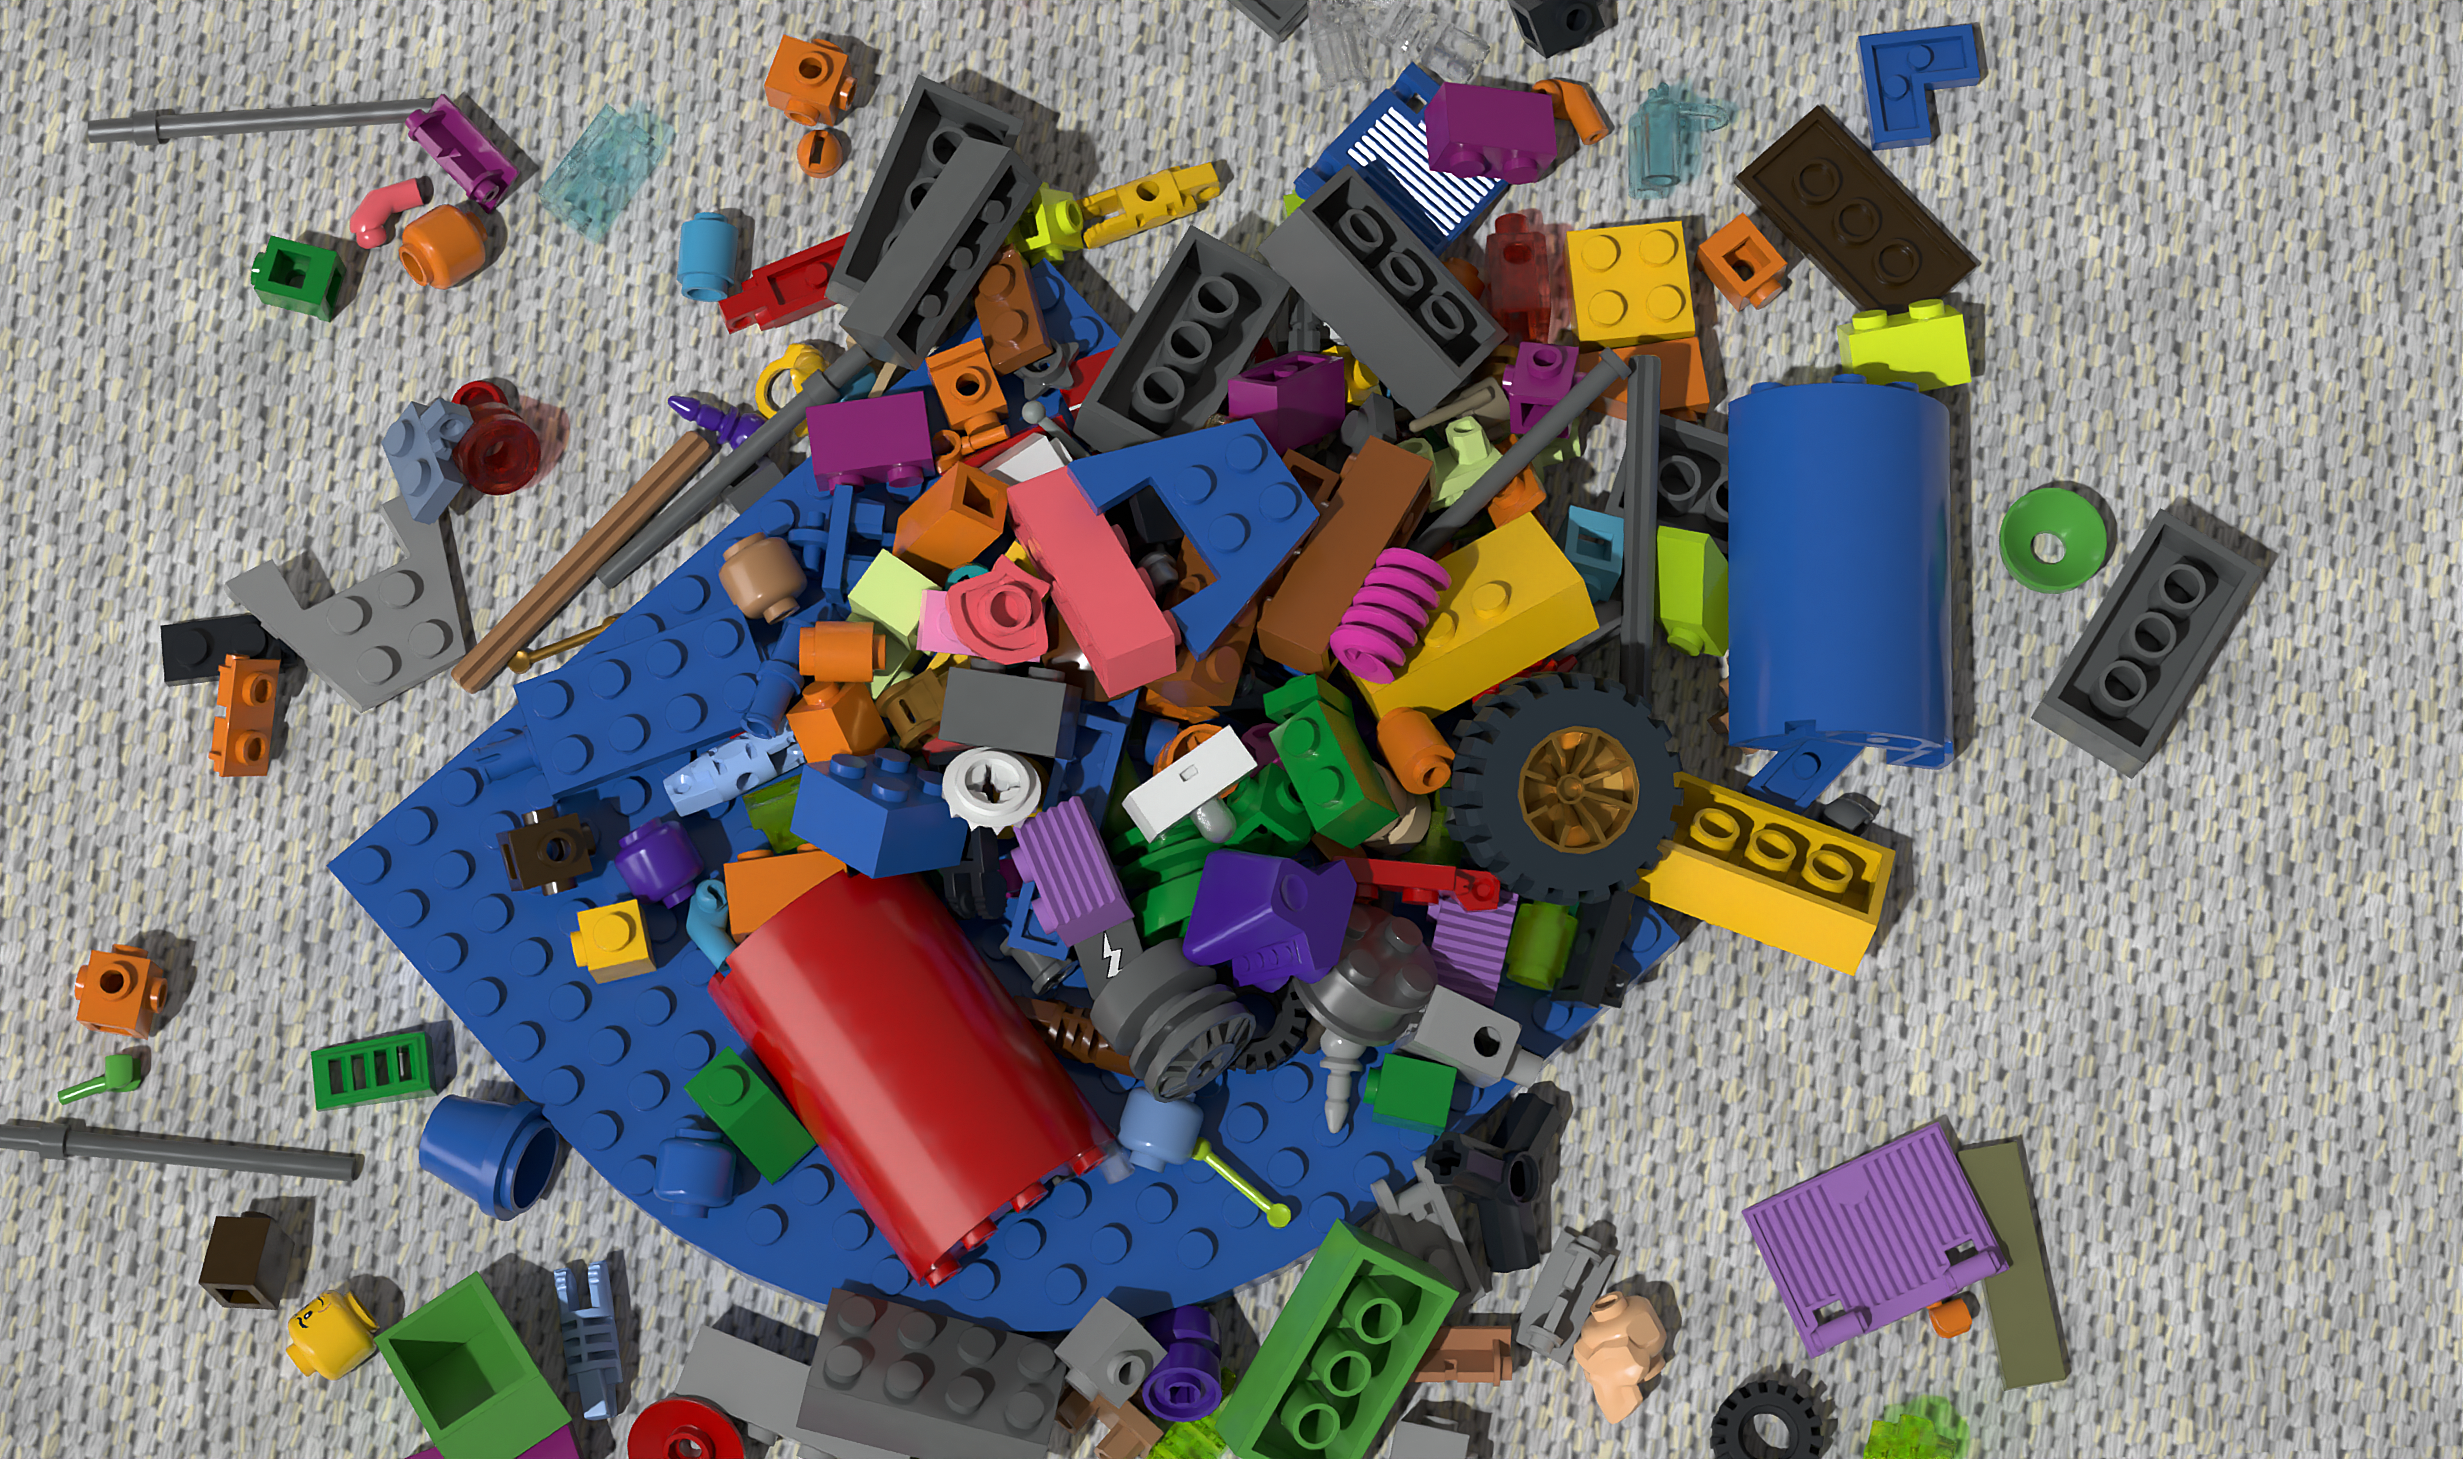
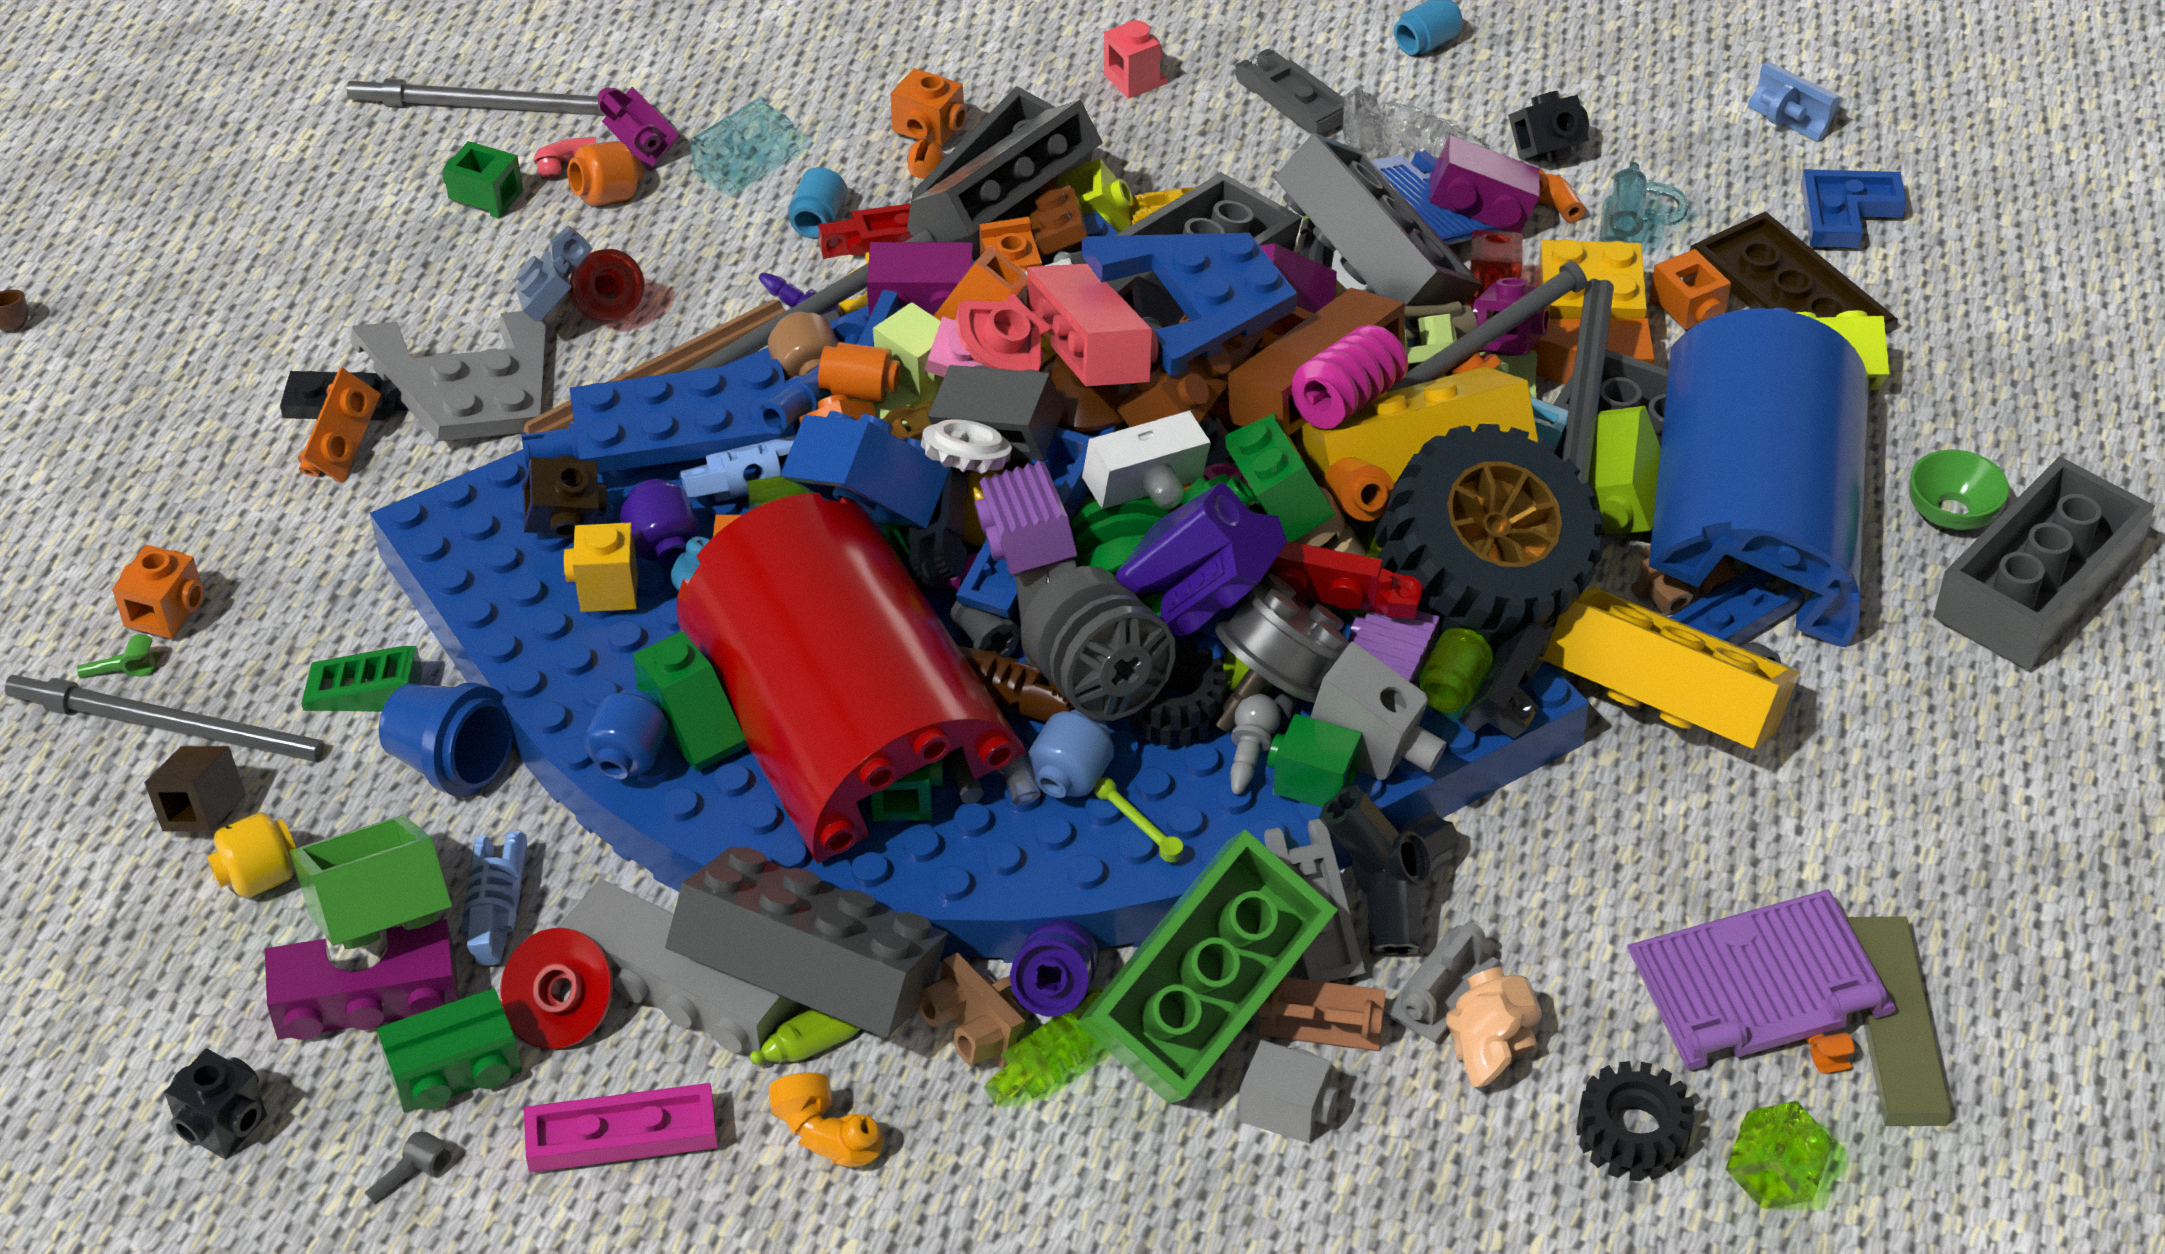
camera: 10 degrees right, 30 degrees down
light grey brick [1054,1296,1167,1409] -> none

